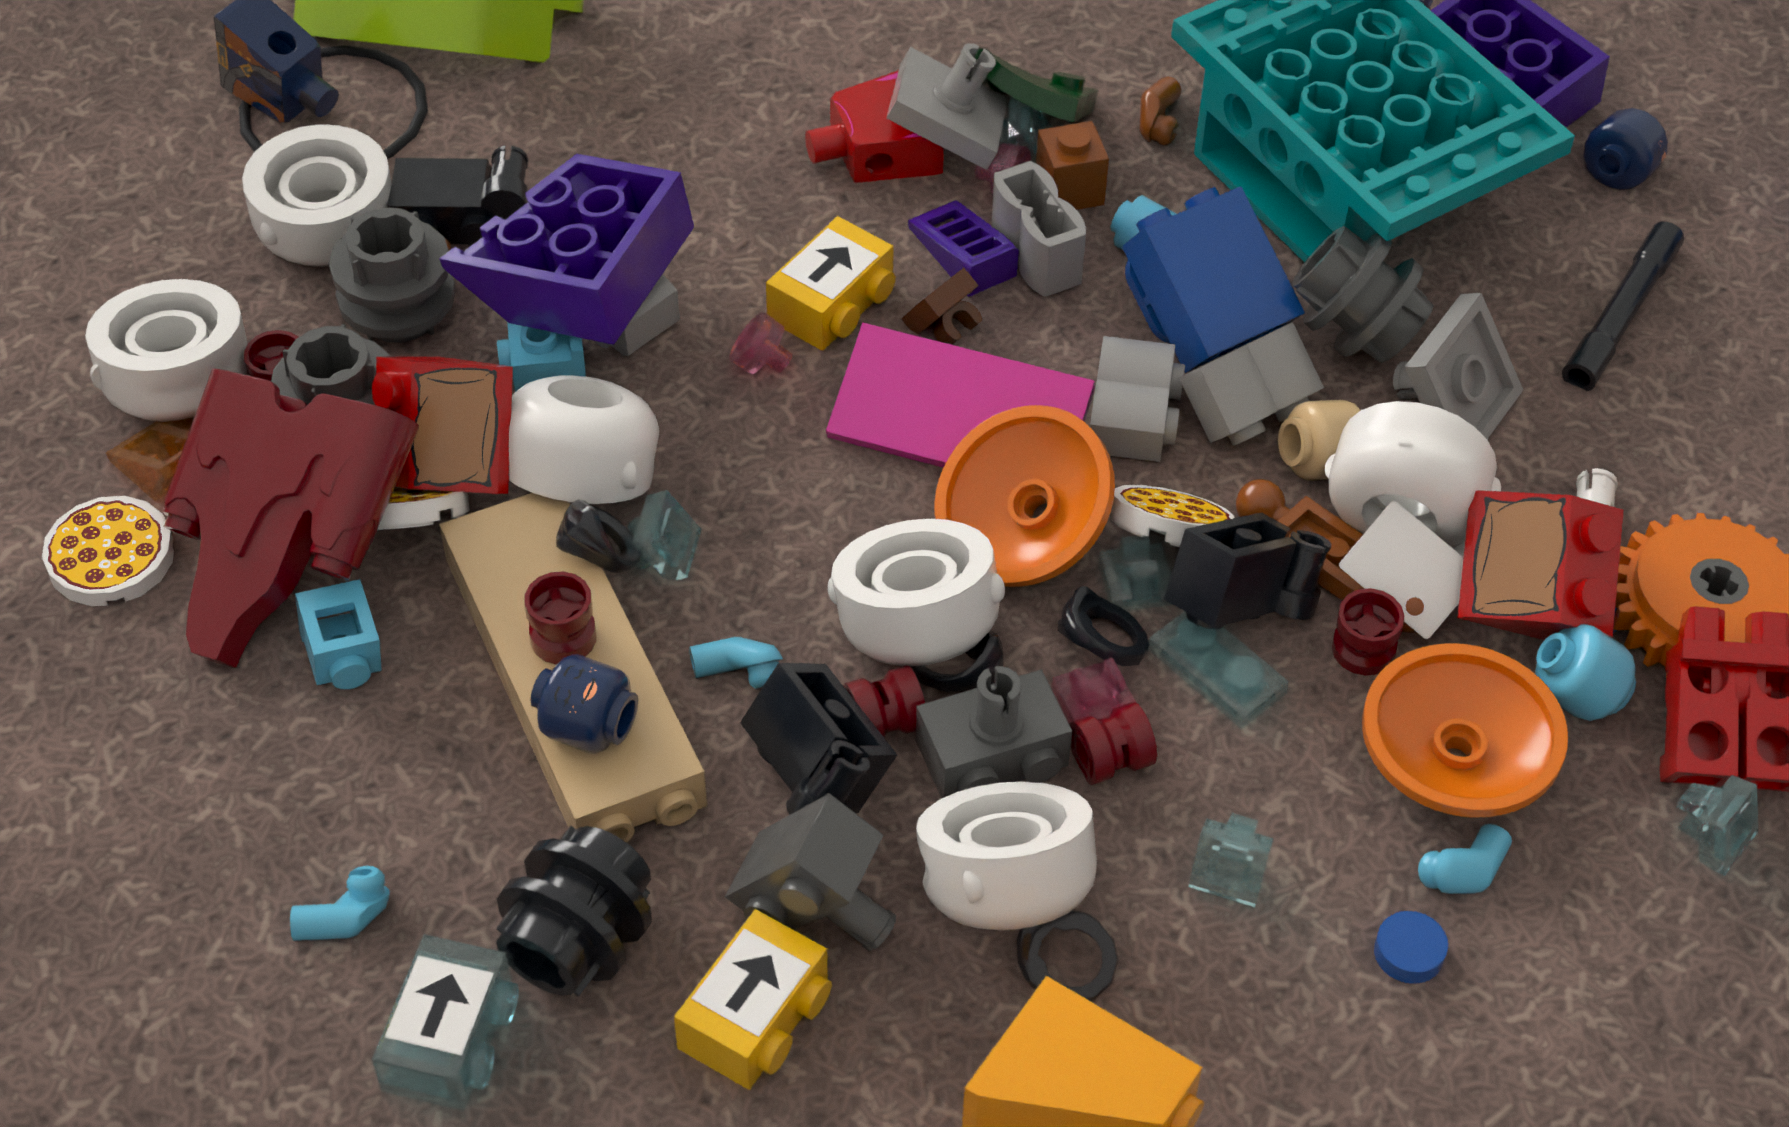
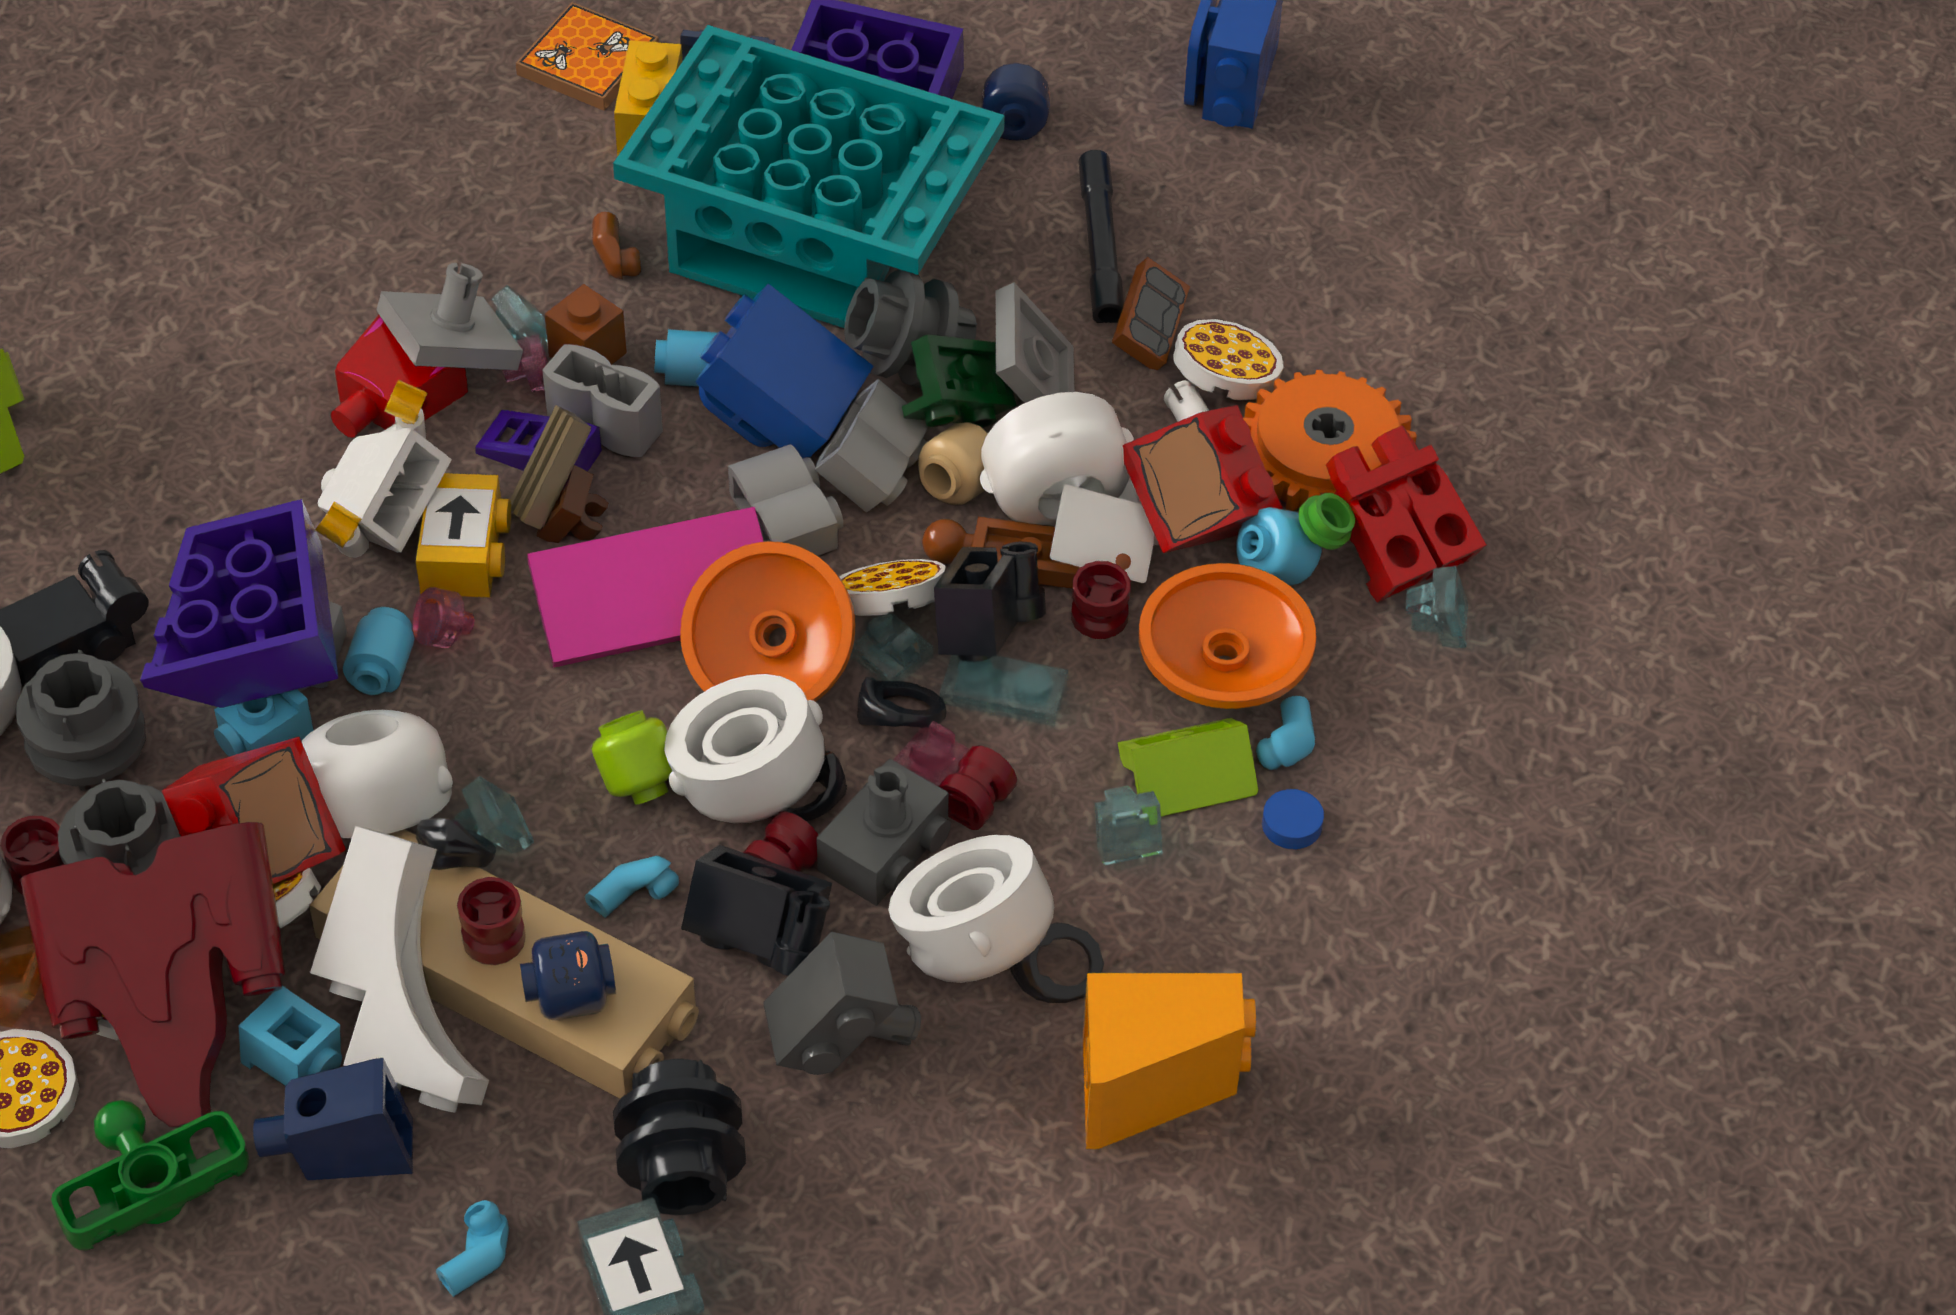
camera: 35 degrees left, 0 degrees up
yellow brick [674,909,832,1090] -> none
dark green plate [974,47,1098,122] -> none
none -> green piece [51,1100,249,1251]
none -> dark blue torso [253,1057,413,1180]
none -> white arch [310,826,489,1113]
none -> white torso [315,380,452,558]
none -> medium azure brick [343,607,415,695]
none -> dark tan tile [510,405,591,530]
none -> lime head [591,710,672,805]
none -> dark green bracket [901,334,1017,428]
none -> tile [1112,257,1190,370]
none -> lime panel [1118,718,1258,819]
none -> tile [1173,319,1284,400]
none -> bright green plate [1299,493,1355,550]

